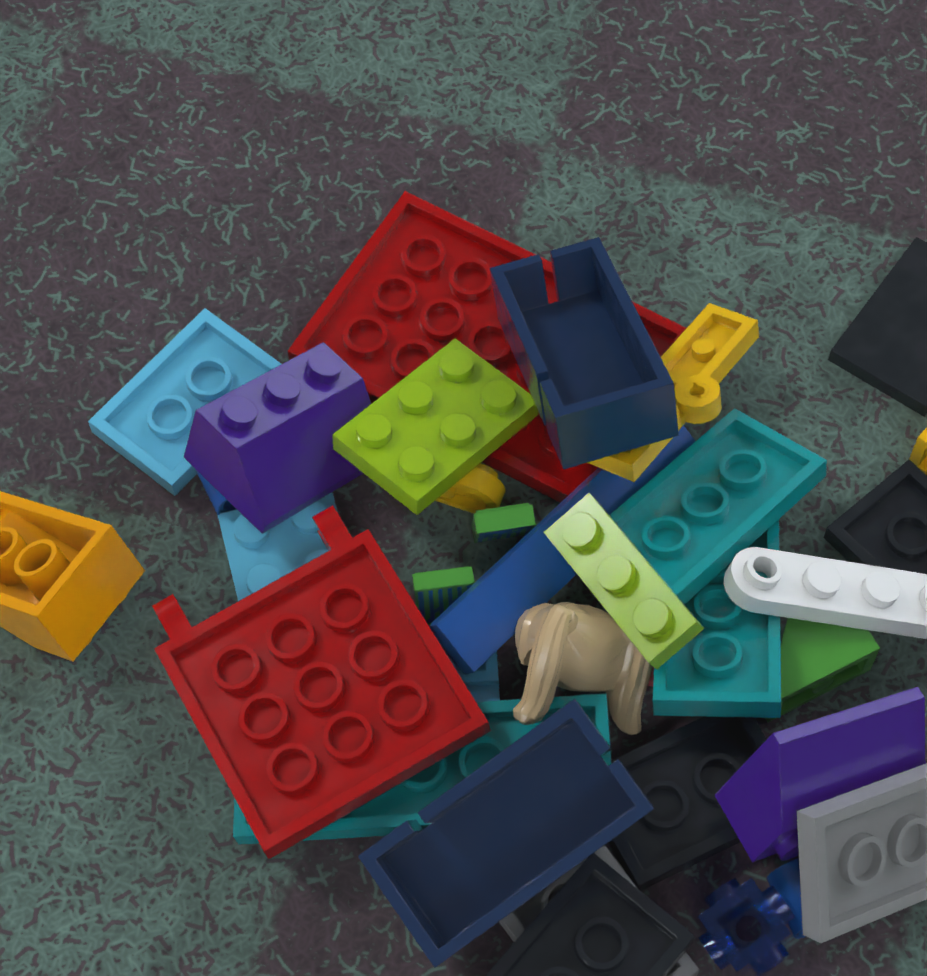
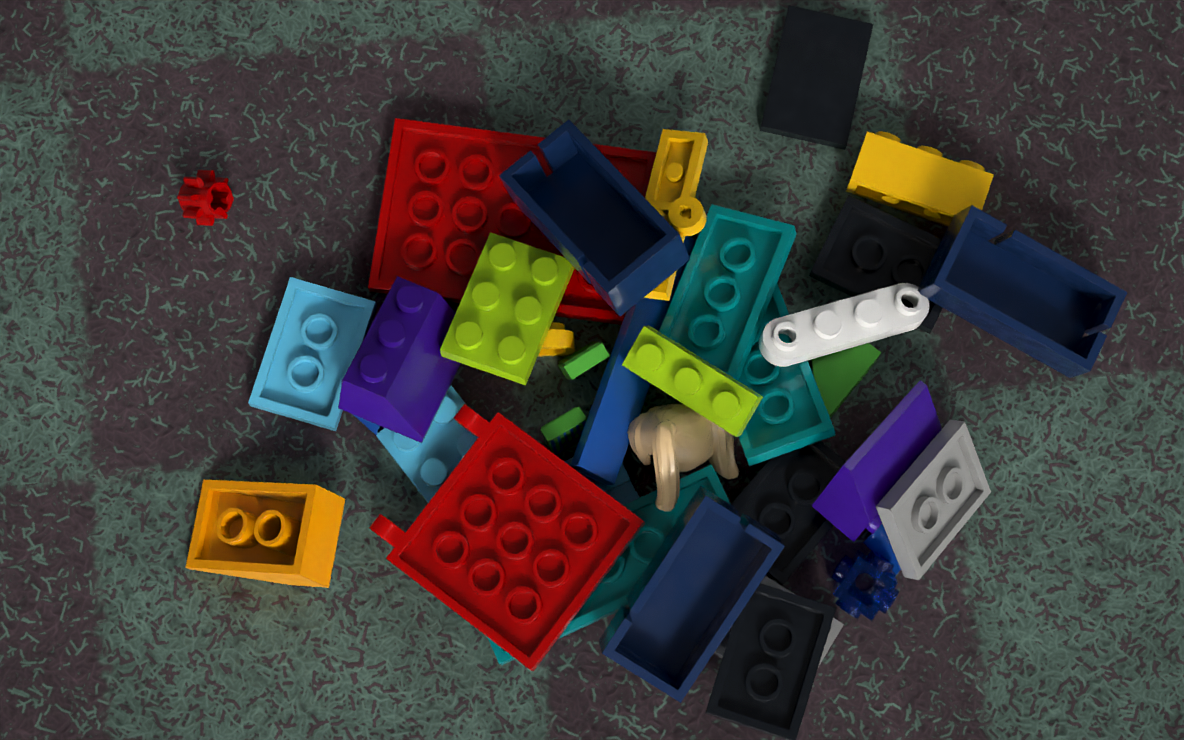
camera: 25 degrees left, 15 degrees up
none -> red gear [177,170,234,226]

